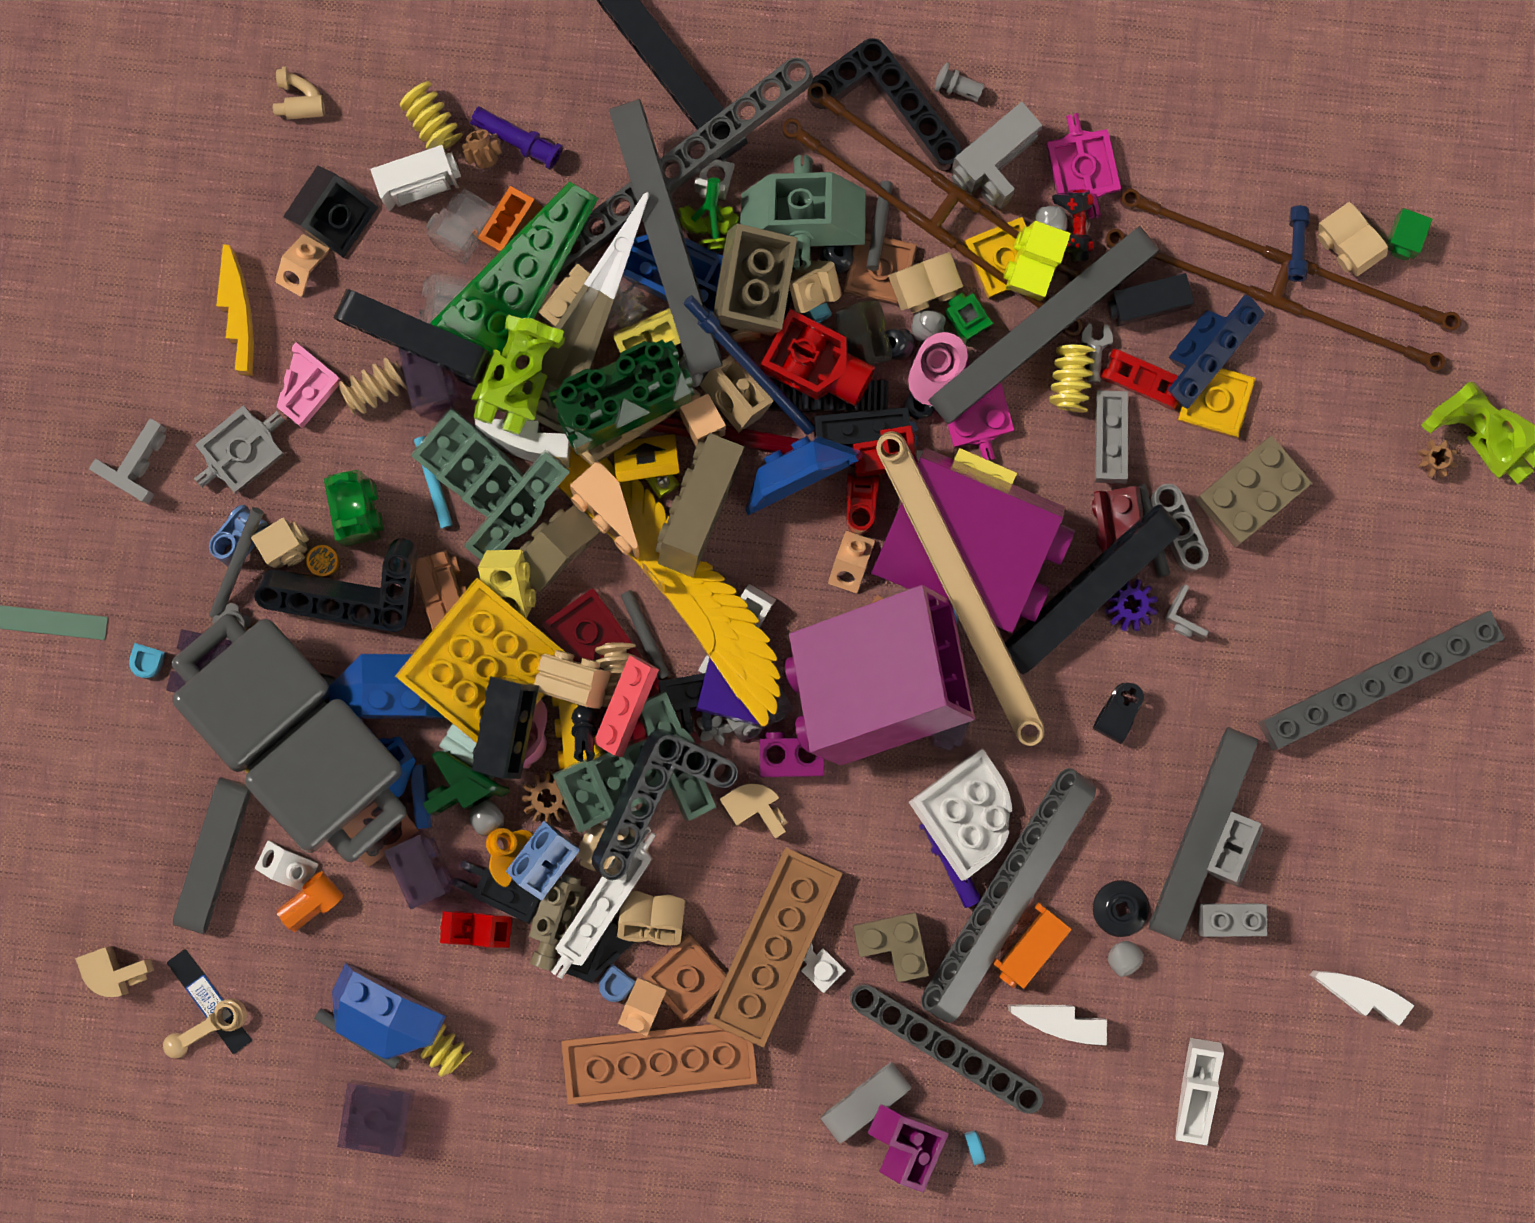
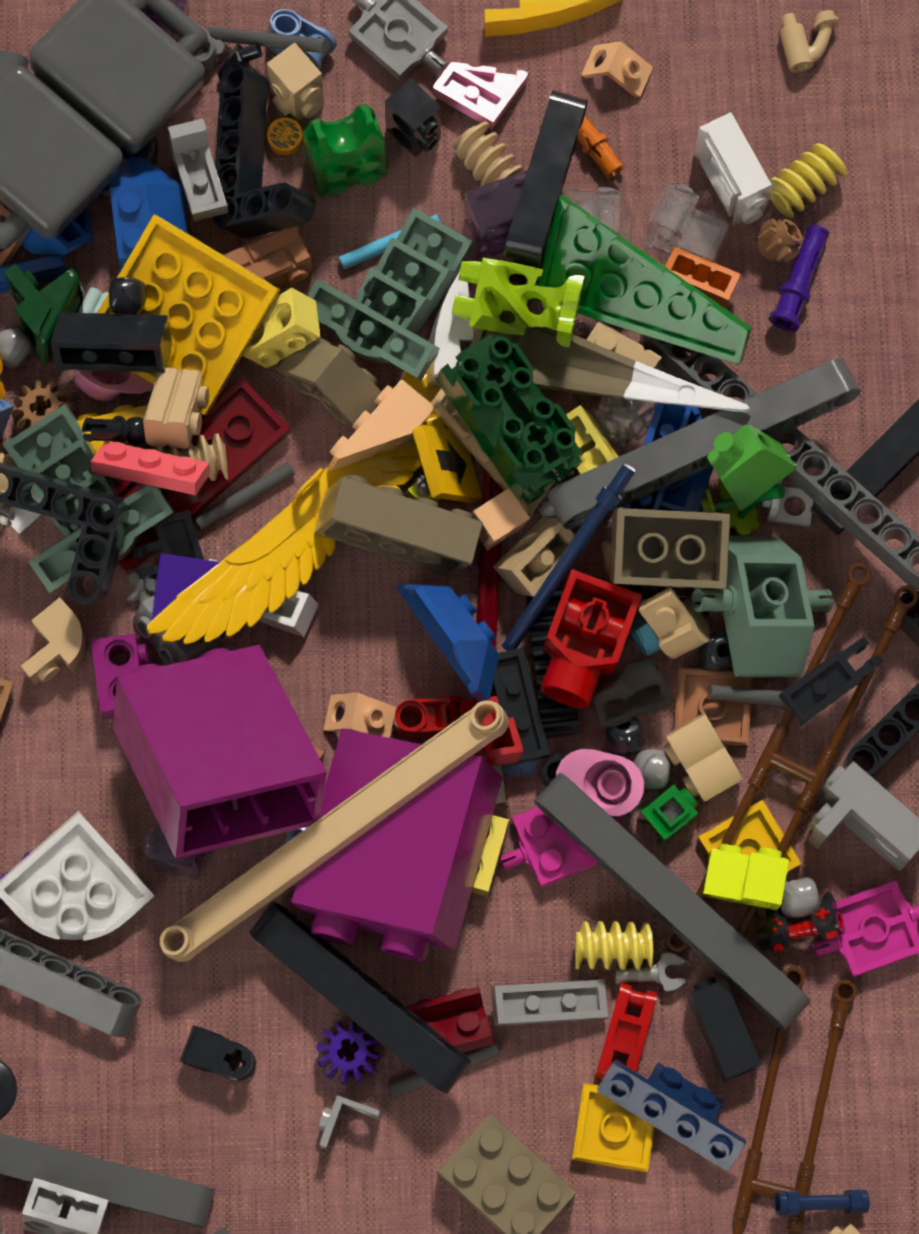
camera: 80 degrees right, 10 degrees down
black slope [283,165,378,258] -> none
light grey beam [1150,484,1209,572] -> none
none -> black piece [109,277,147,314]
none -> light grey bracket [168,118,228,222]
none -> black bar [218,43,263,81]
none -> black brick [385,78,441,158]
none -> orange pin [578,113,625,180]
none -> bright green torso [707,425,797,511]
none -> black hinge [778,637,884,726]

